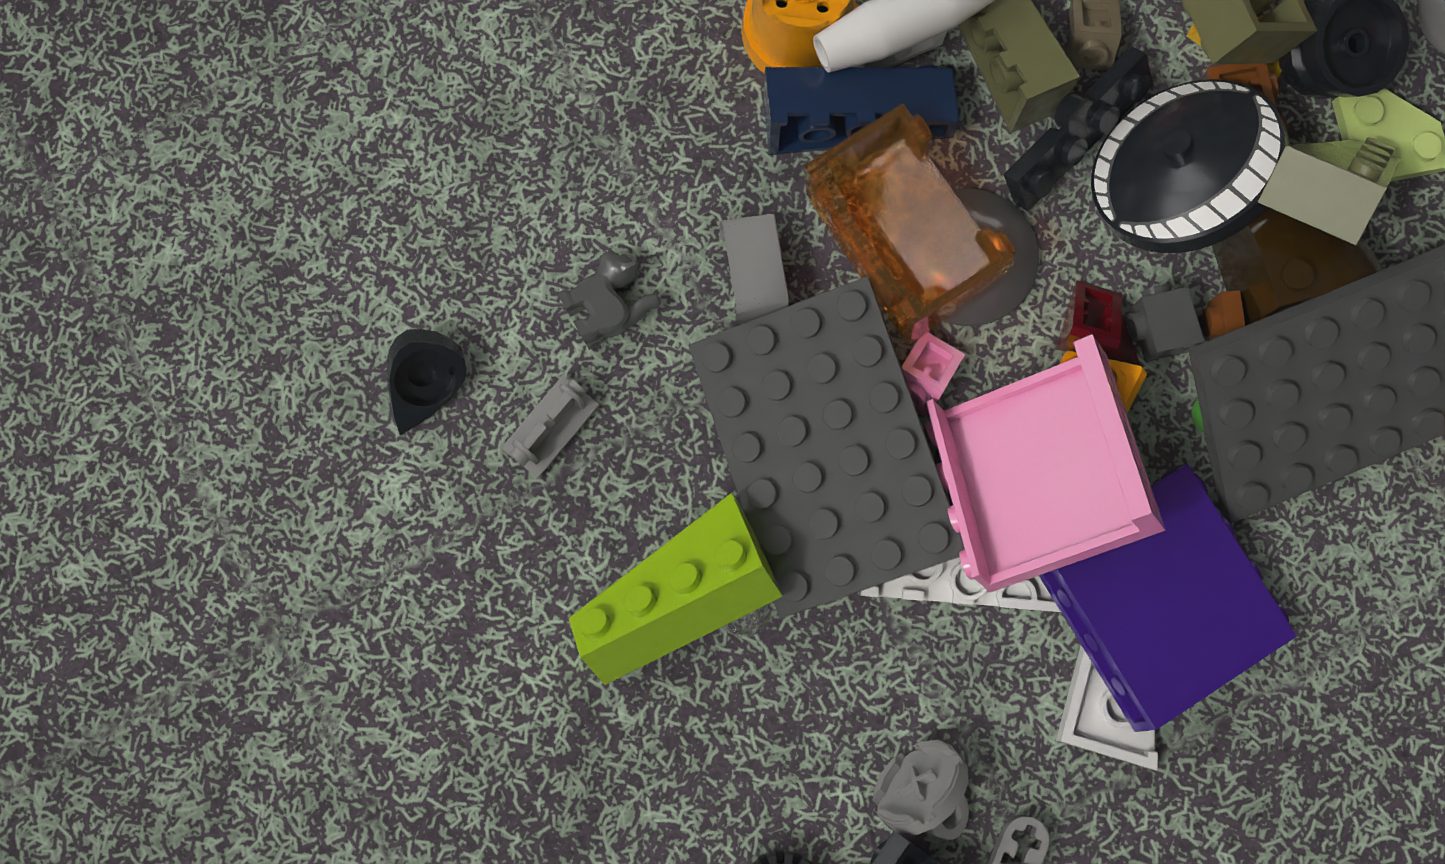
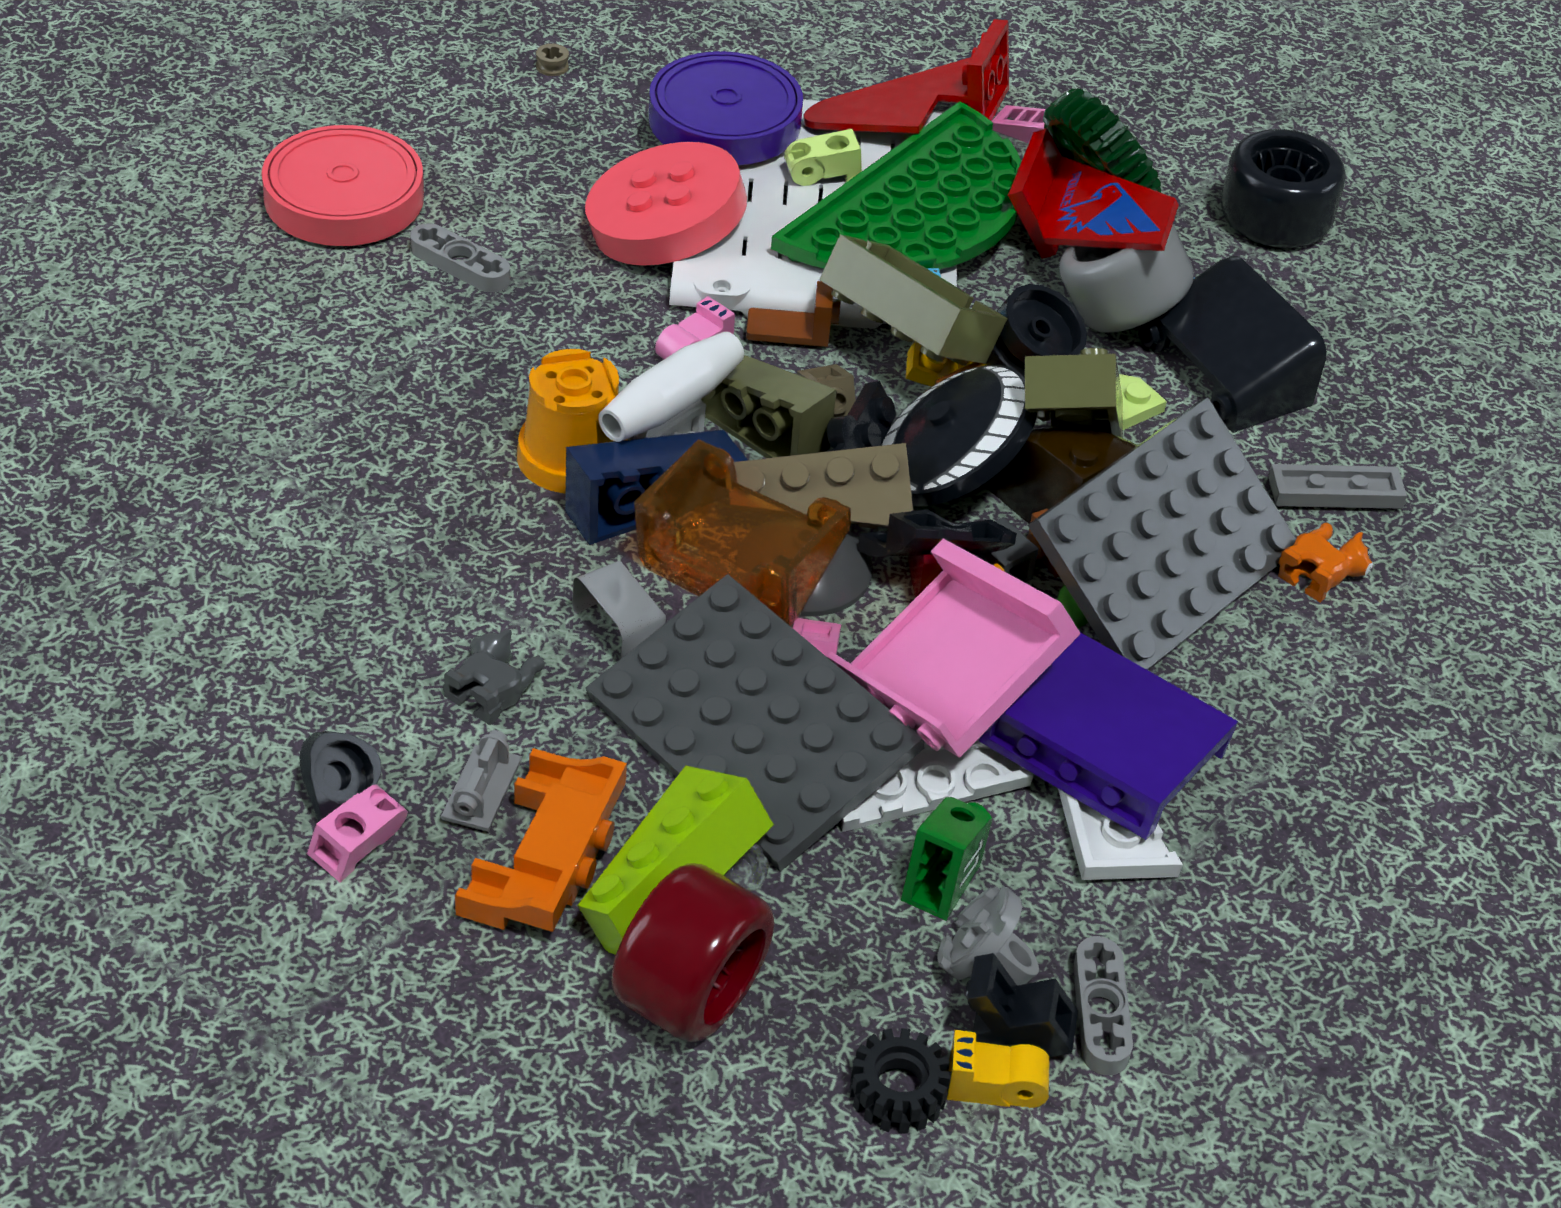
camera: 30 degrees left, 35 degrees down
none -> bright pink leg [307,784,408,883]
none -> orange bracket [455,748,627,932]
none -> dark red wheel [611,863,775,1042]
none -> dark tan wing [727,443,913,529]
none -> black slope [858,509,1017,557]
none -> green torso [901,797,992,921]

